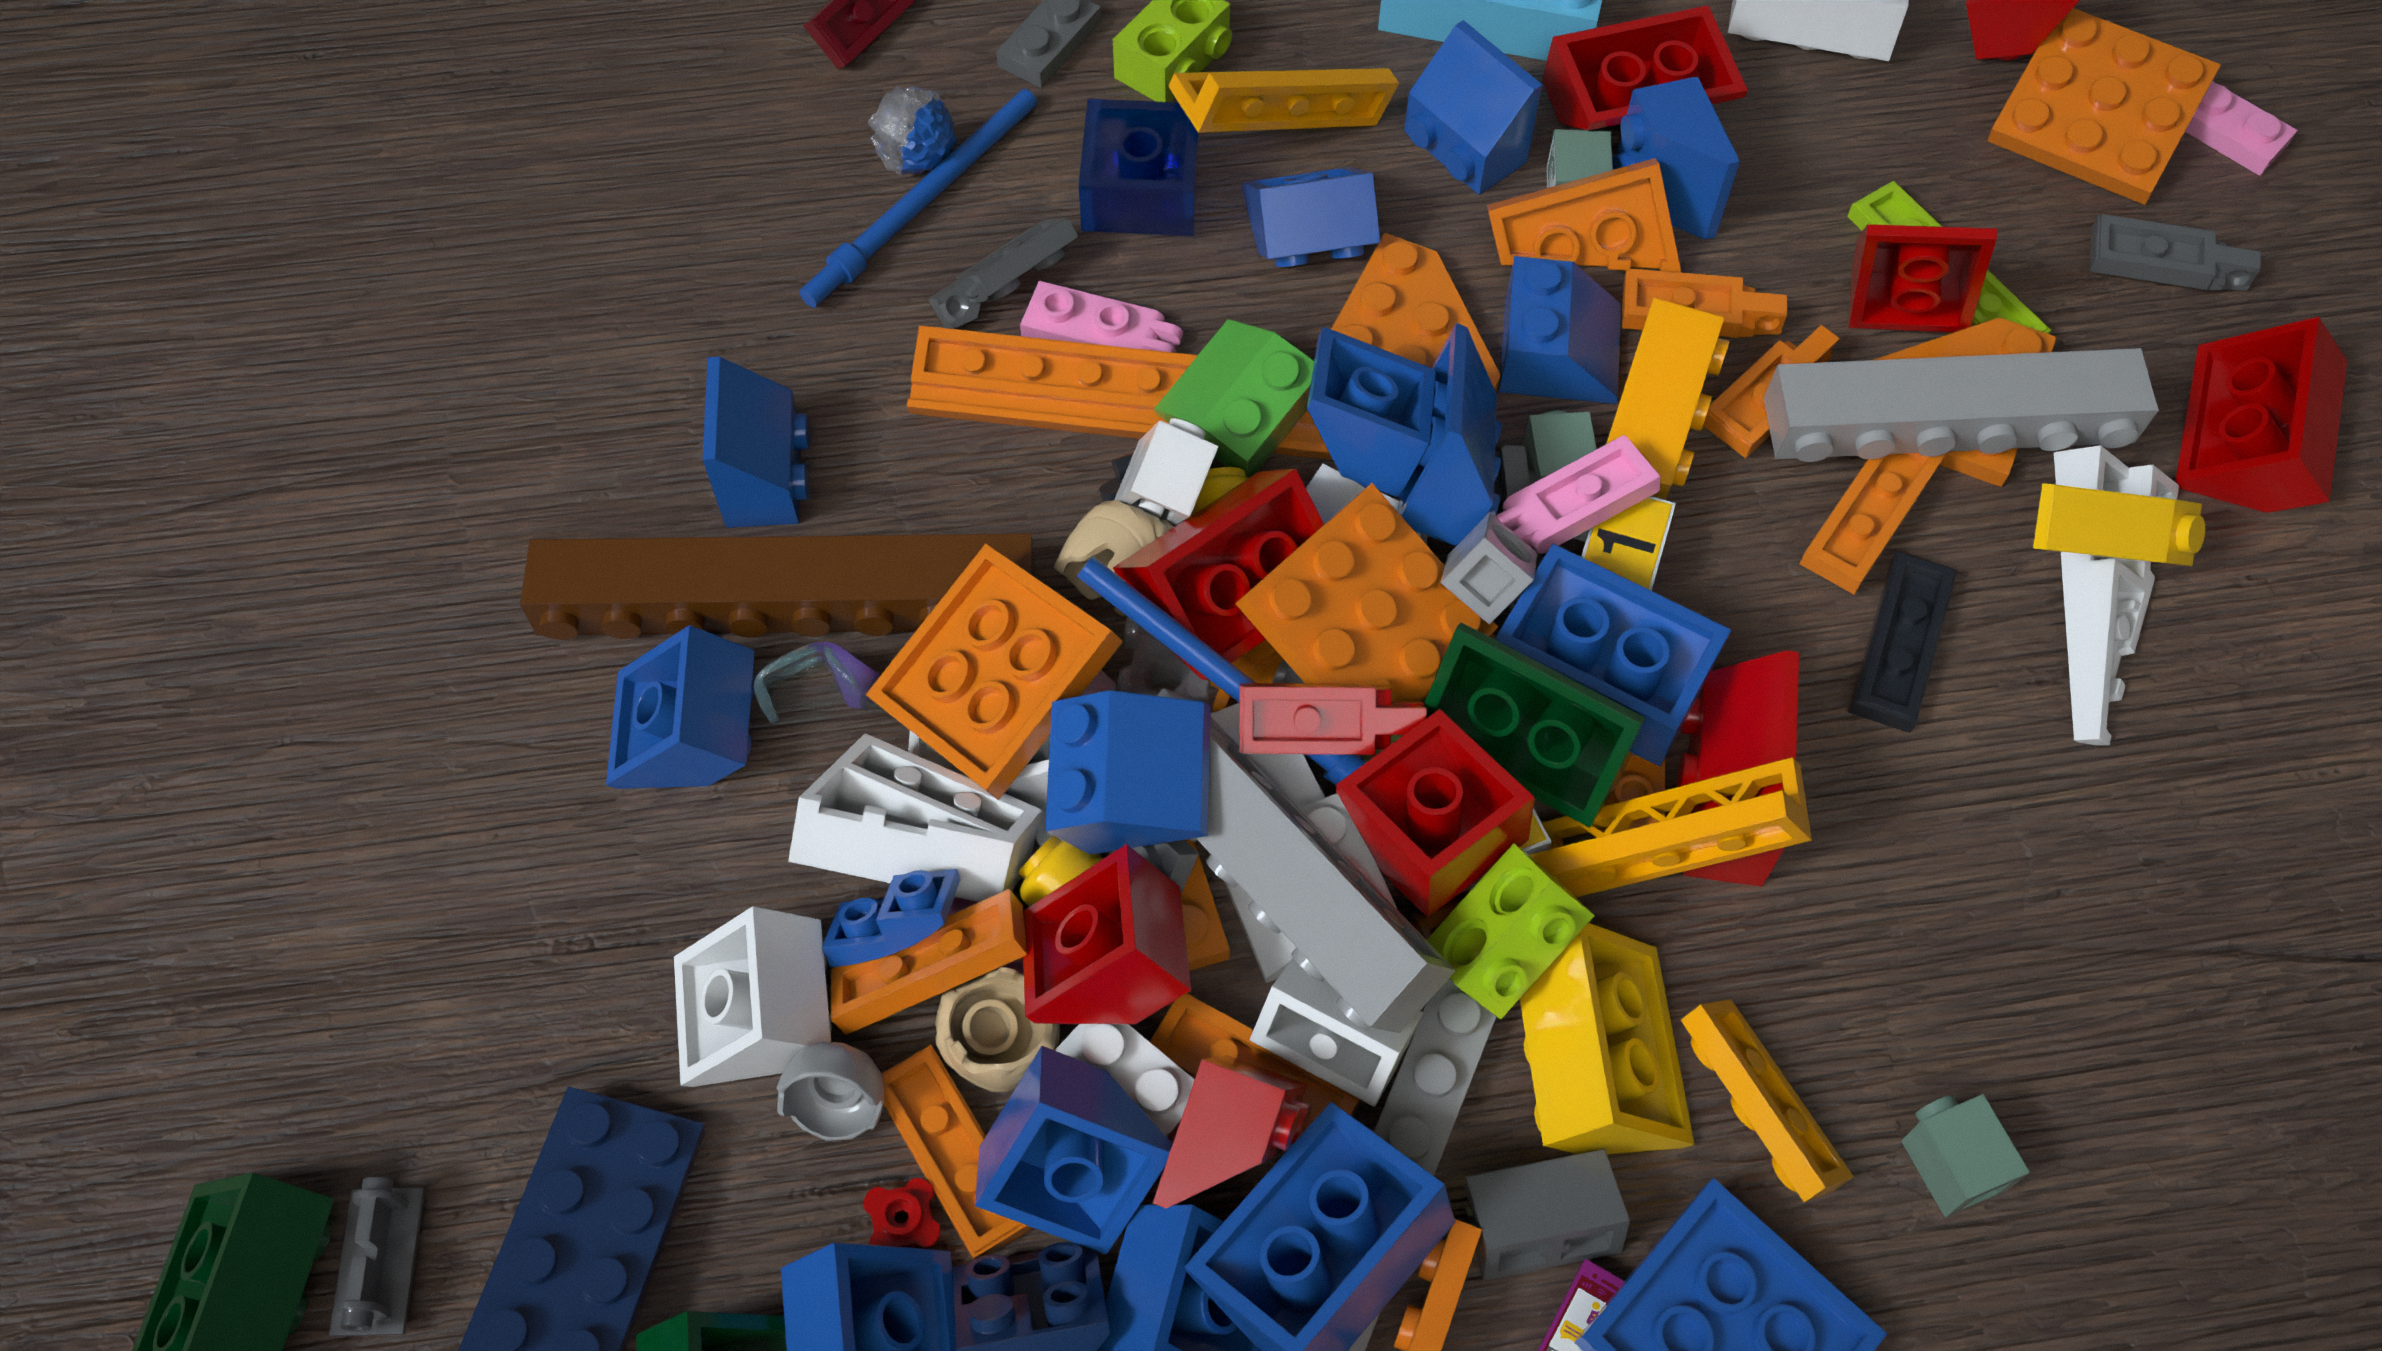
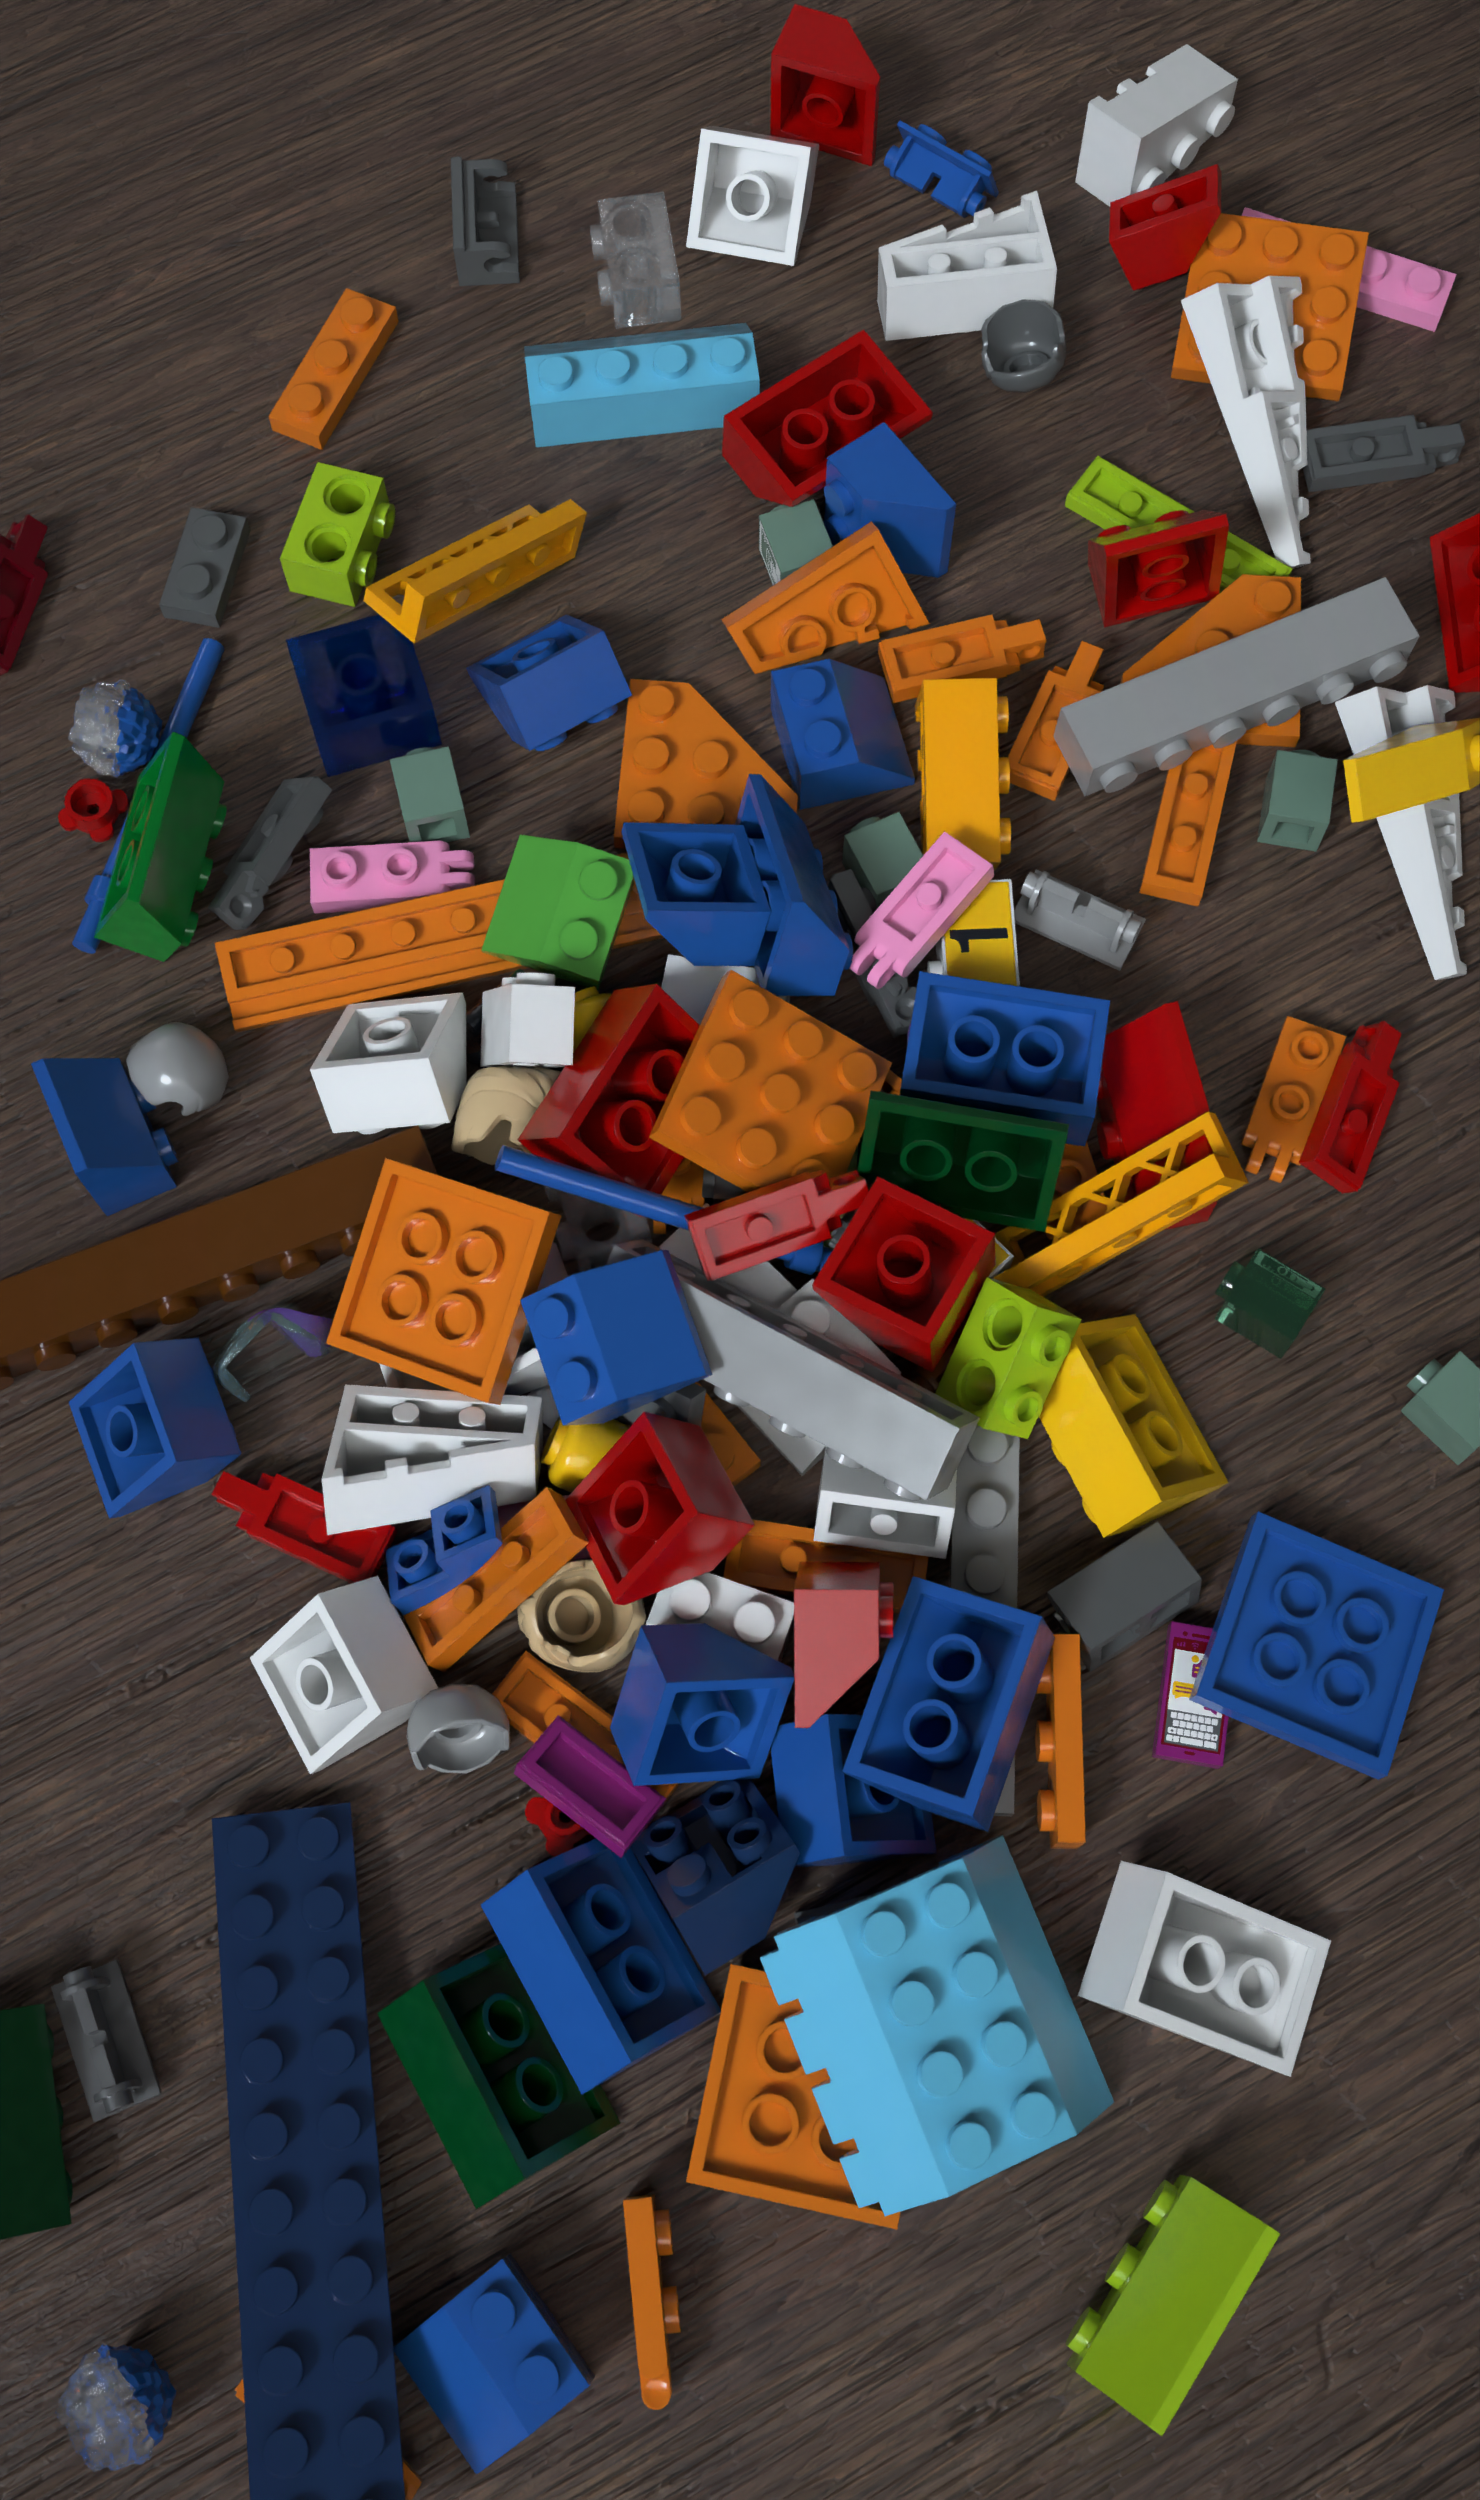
camera: 20 degrees left, 10 degrees up
blue slope [1404,20,1542,195] -> none
light grey brick [1440,512,1537,624] -> none
light orange plate [1681,999,1854,1202] -> none
black tile [1848,551,1957,733] -> none
none -> red plate [58,778,129,842]
none -> green slope [94,732,227,962]
none -> light grey hair [126,1022,229,1116]
none -> red hinge [211,1471,398,1584]
none -> white slope [310,992,467,1134]
none -> sand green brick [390,746,470,843]
none -> magenta tile [514,1715,666,1858]
none -> dark grey hair [981,299,1067,393]
none -> light grey hinge [1014,869,1146,971]
none -> white wedge [1180,275,1311,569]
none -> clear green brick [1214,1249,1326,1359]
none -> orange hinge [1240,1016,1347,1184]
none -> sand green brick [1257,750,1338,852]
none -> red hinge [1299,1021,1402,1194]

